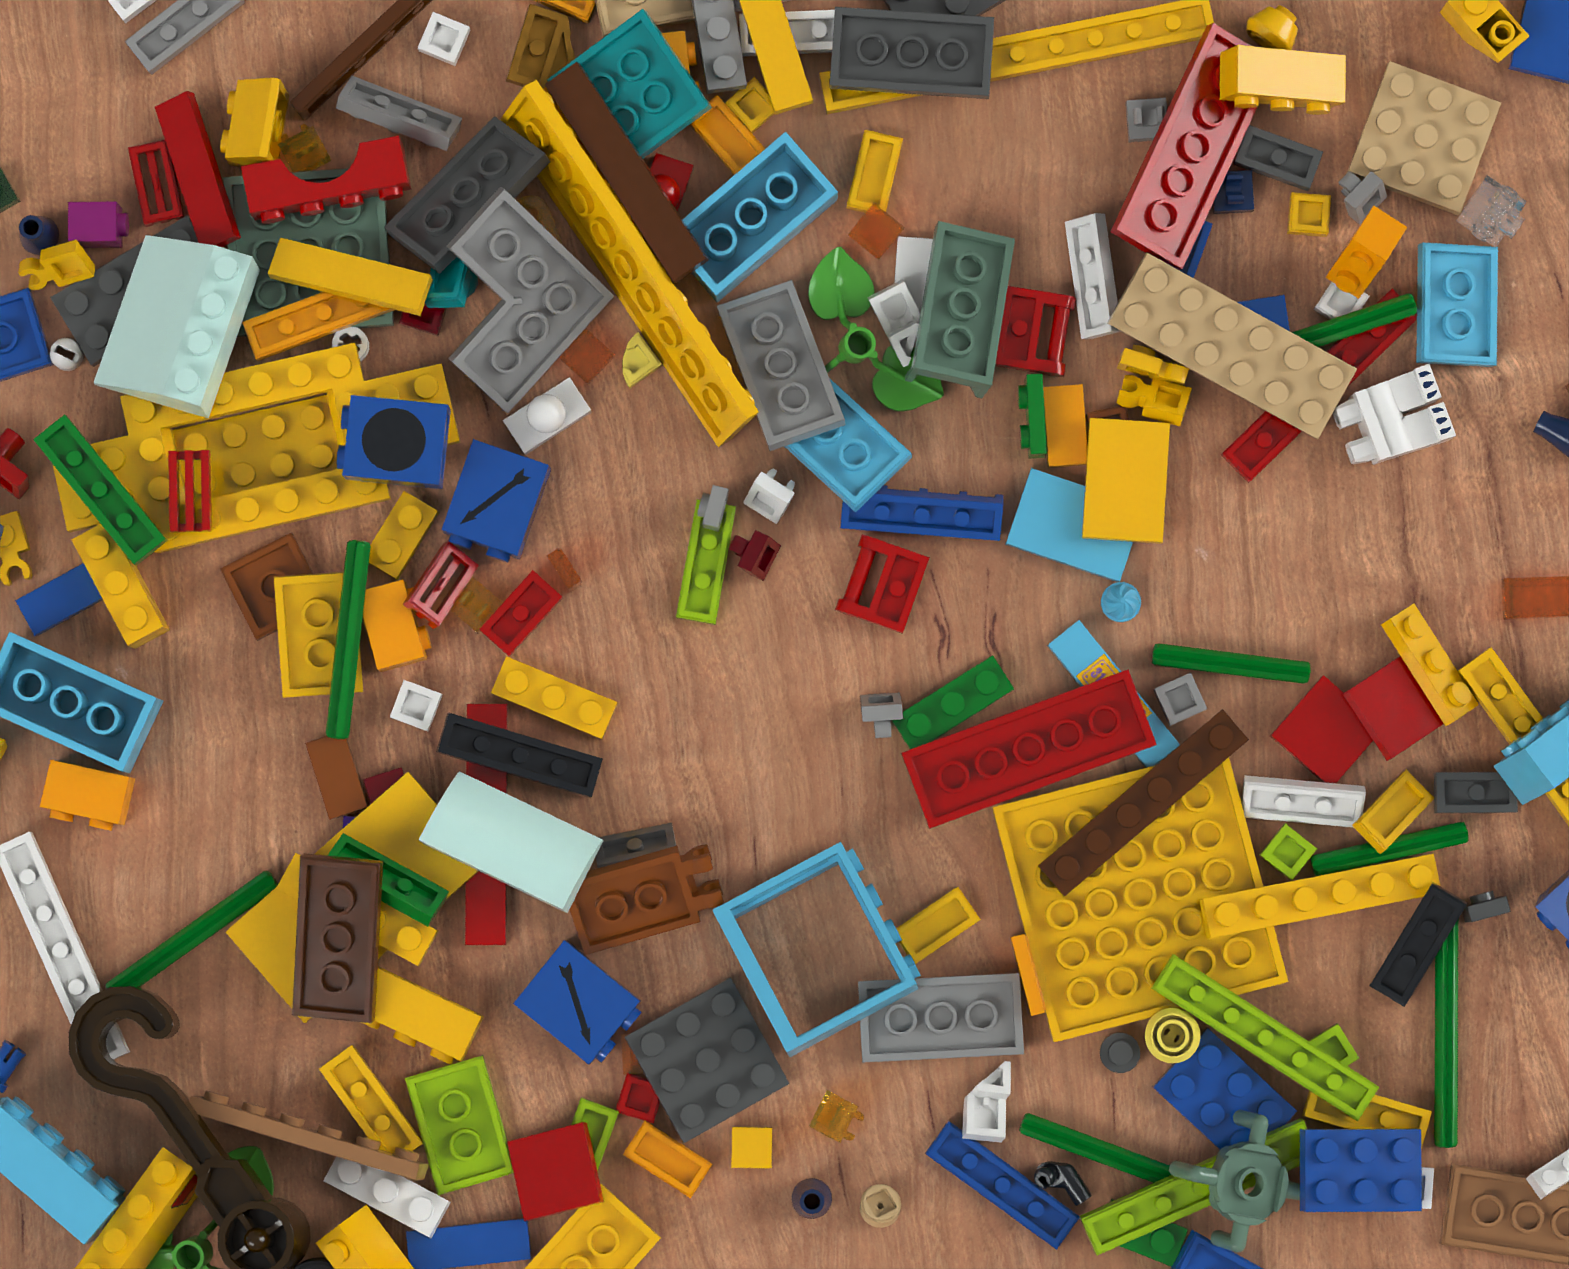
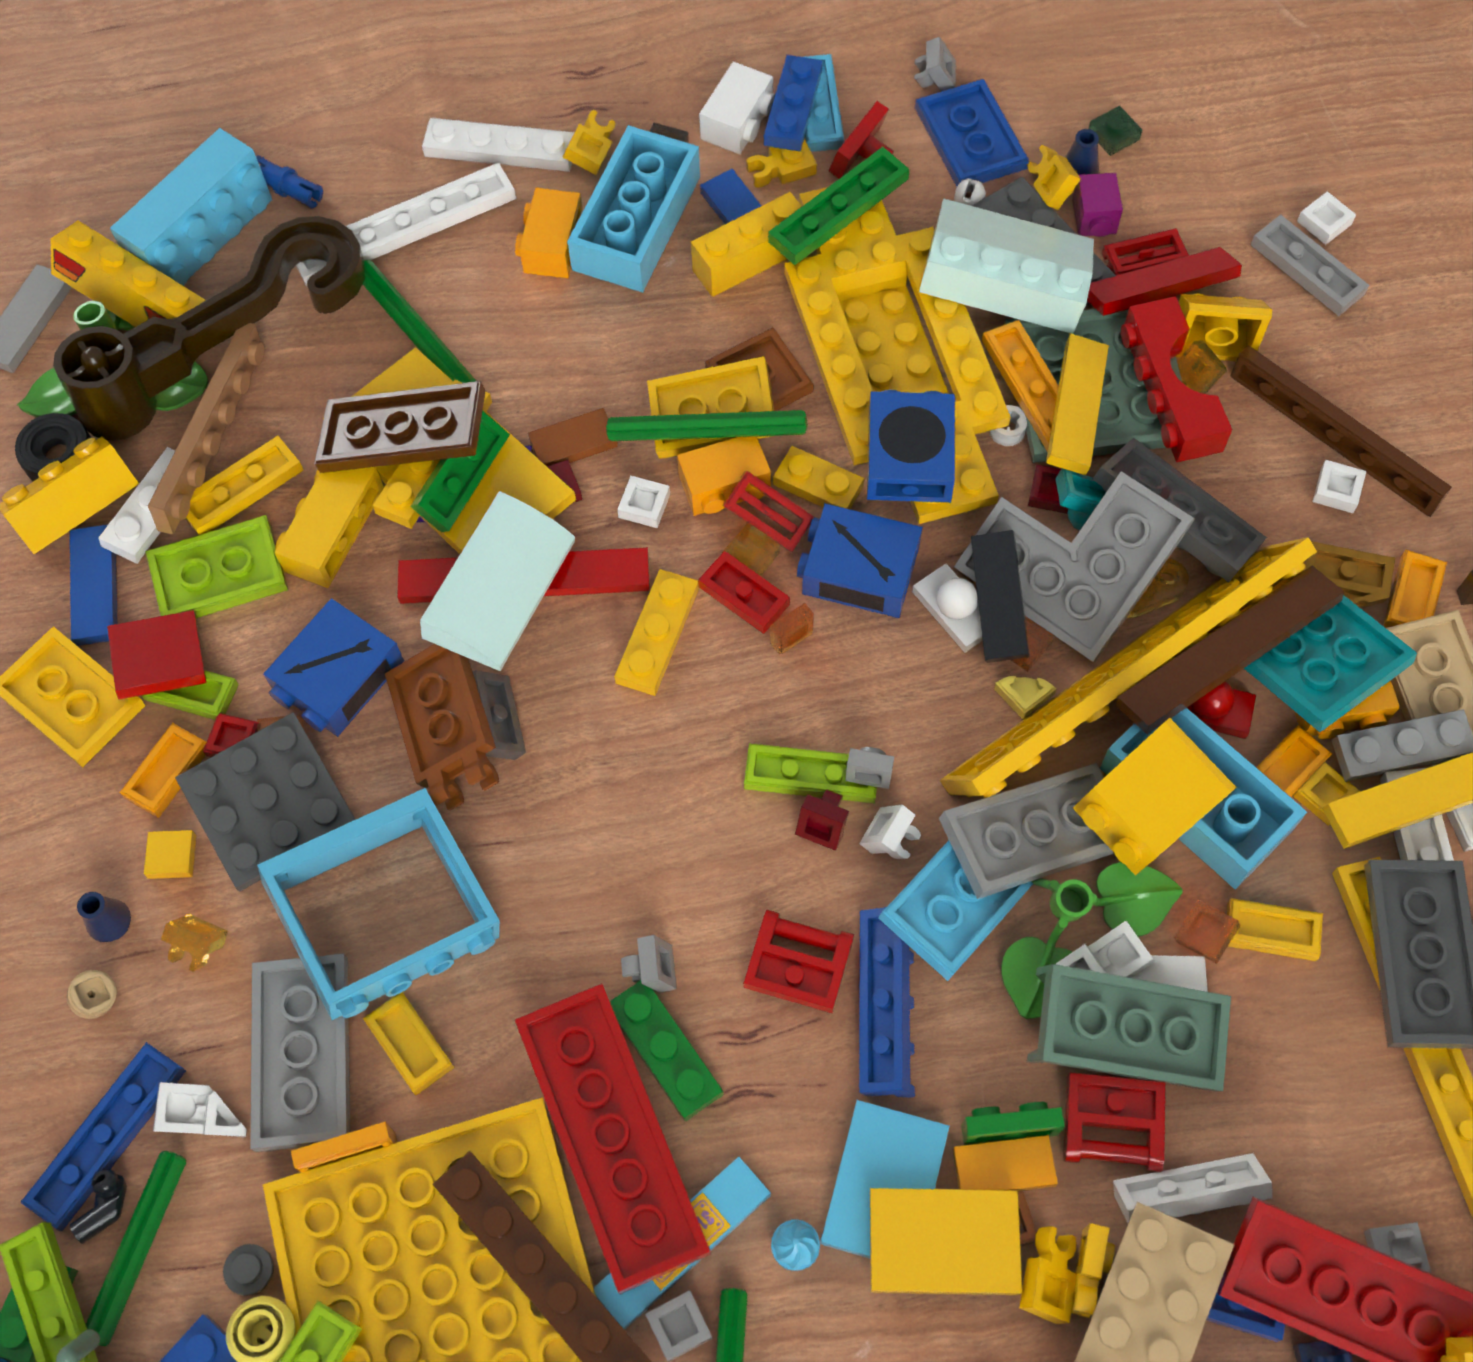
camera: 90 degrees right, 20 degrees down
red tile [168,450,212,533] -> none
light grey plate [336,76,462,151] -> none
black plate [436,713,603,798] -> none
none -> black tile [971,530,1030,663]
none -> yellow slope [1073,718,1237,876]

